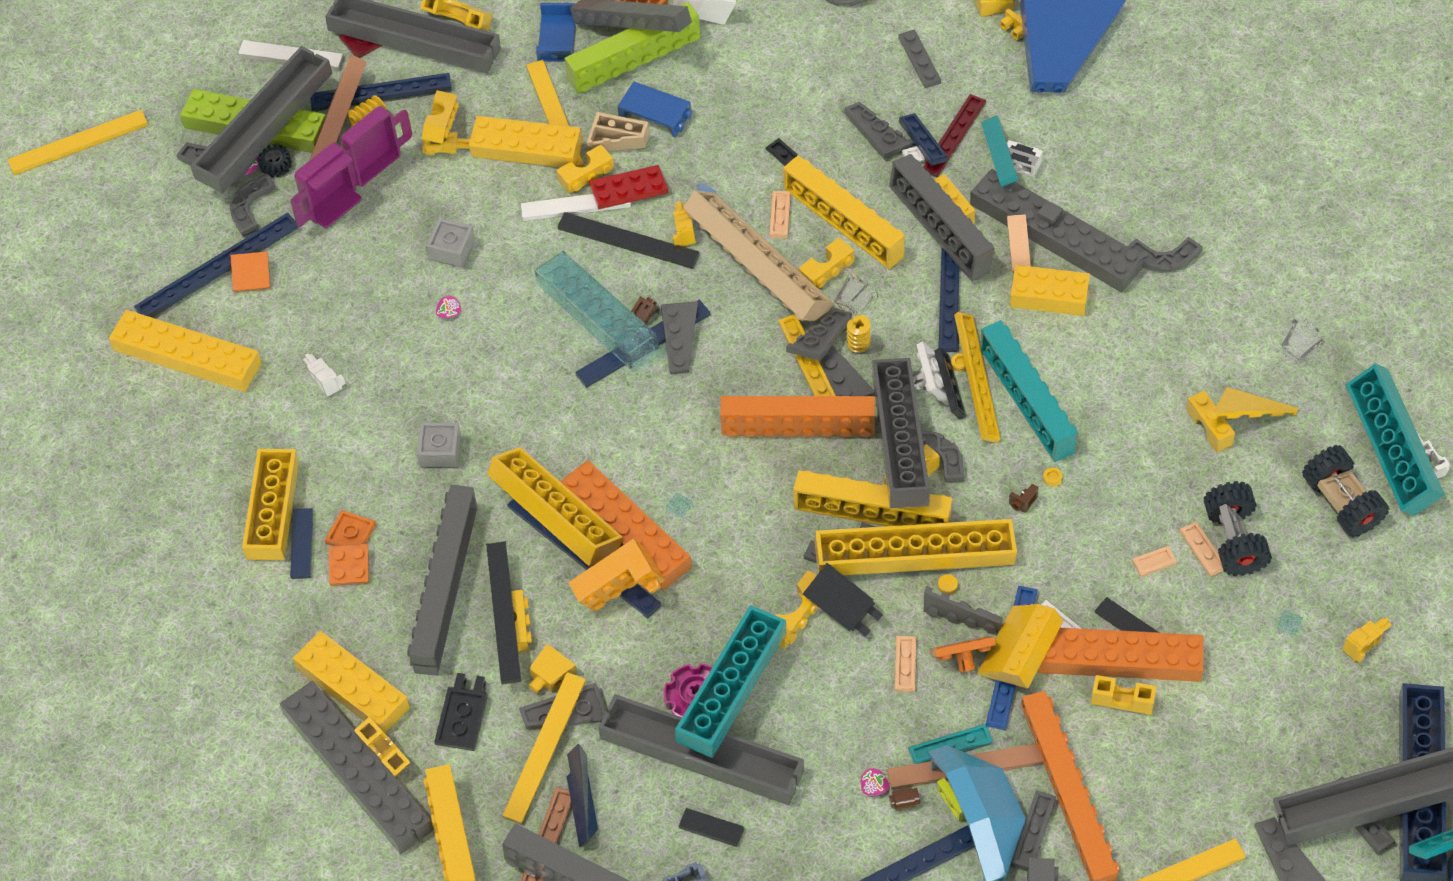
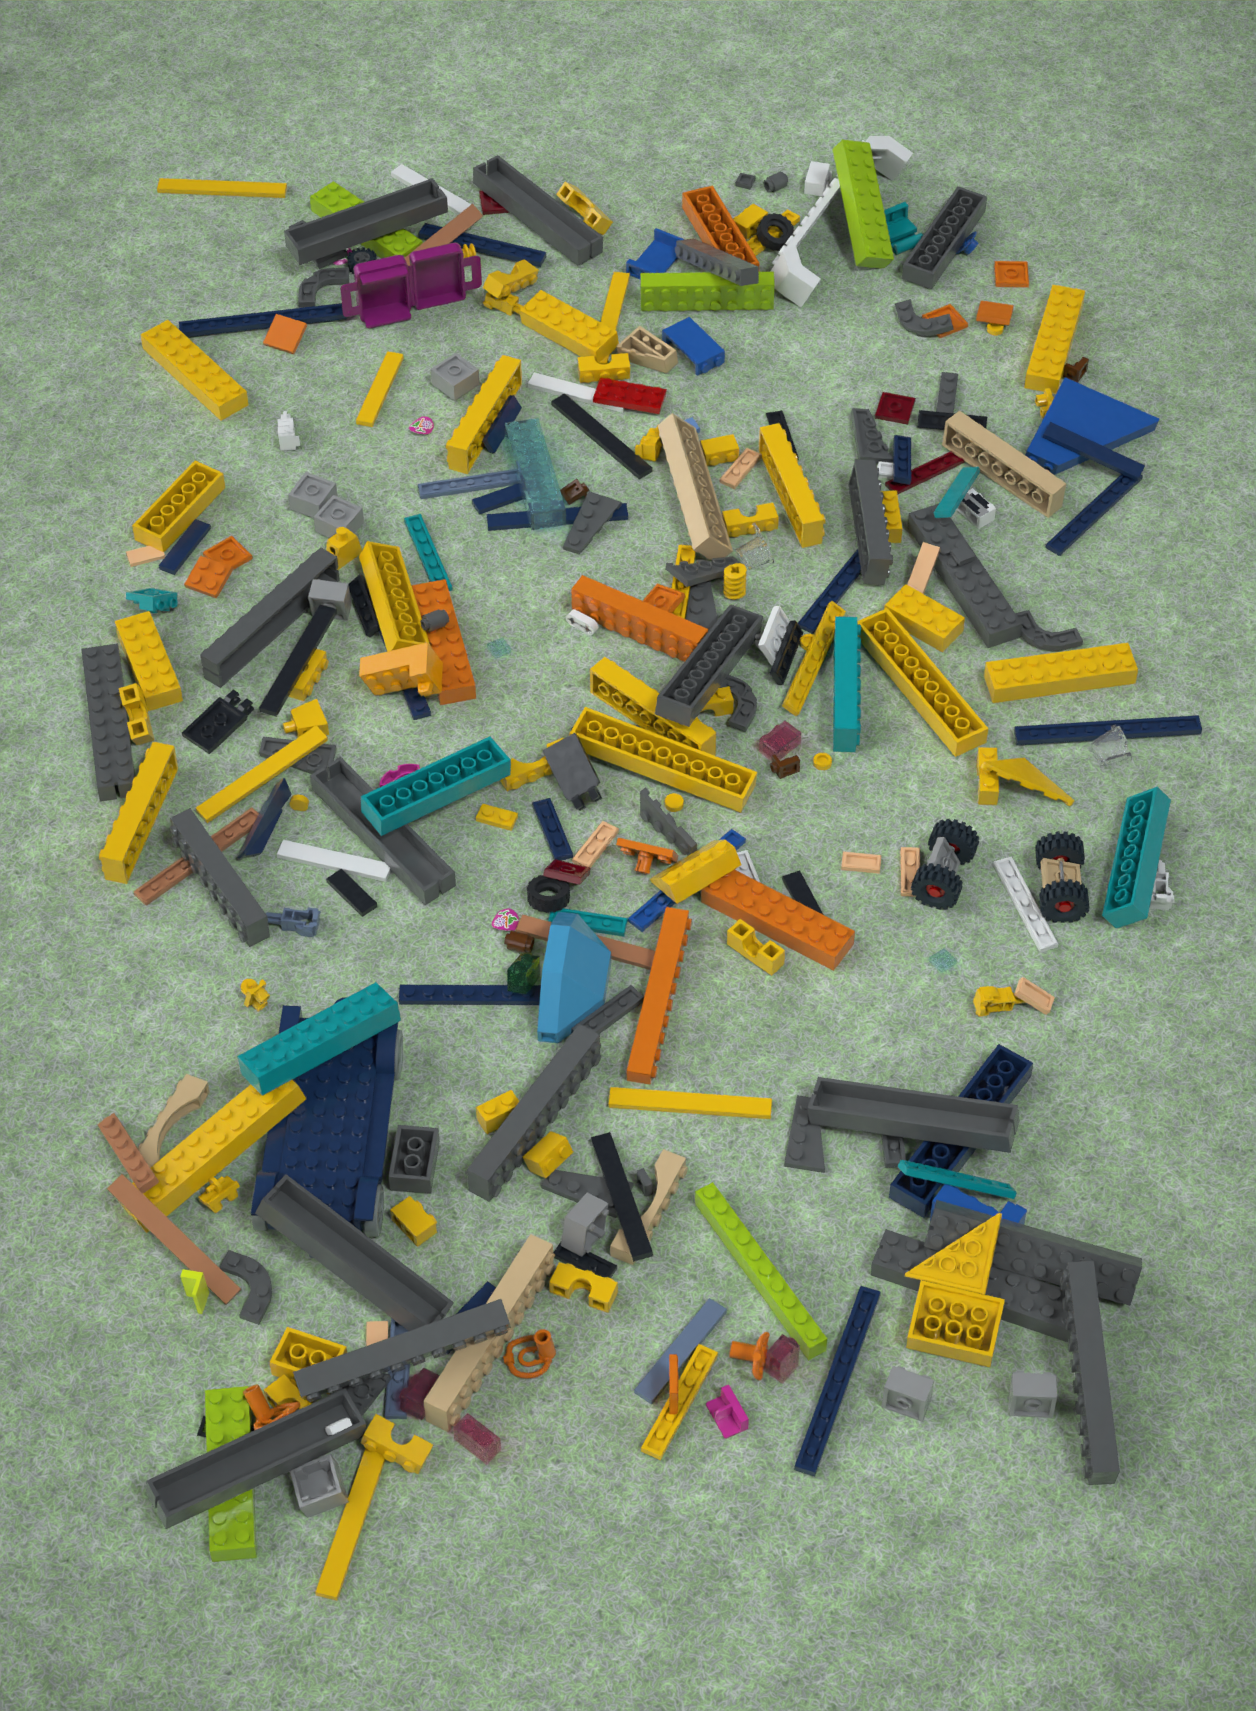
camera: 25 degrees right, 5 degrees down
none -> light nougat tile [126,546,165,567]
none -> teal plate [126,588,178,613]
none -> white tile [277,840,391,882]
none -> light grey container [288,472,338,518]
none -> yellow tile [289,794,309,811]
none -> light grey container [308,579,352,621]
none -> yellow torso [326,527,362,570]
none -> black tile [348,574,380,638]
none -> yellow tile [356,351,404,427]
none -> teal tile [404,514,453,591]
none -> sand blue tile [418,468,523,499]
none -> dark grey brick [421,609,449,632]
none -> yellow brick [446,355,522,474]
none -> dark blue tile [472,478,543,515]
none -> yellow plate [476,803,518,831]
none -> dark blue tile [482,395,522,453]
none -> clear green brick [507,953,540,994]
none -> black tyre [527,875,570,913]
none -> dark blue tile [532,798,573,861]
none -> dark red tile [543,859,591,885]
none -> white beam [566,610,599,636]
none -> orange tile [643,583,686,613]
none -> yellow brick [700,434,739,466]
none -> clear pink brick [759,720,801,761]
none -> yellow brick [857,608,988,757]
none -> dark red tile [875,392,916,425]
none -> black tile [917,410,988,430]
none -> tan brick [942,411,1066,518]
none -> yellow brick [984,643,1138,703]
none -> white tile [993,857,1058,952]
none -> dark blue plate [1014,715,1202,745]
none -> light nougat tile [1014,977,1055,1015]
none -> dark blue tile [1042,422,1145,481]
none -> dark blue tile [1045,474,1143,556]

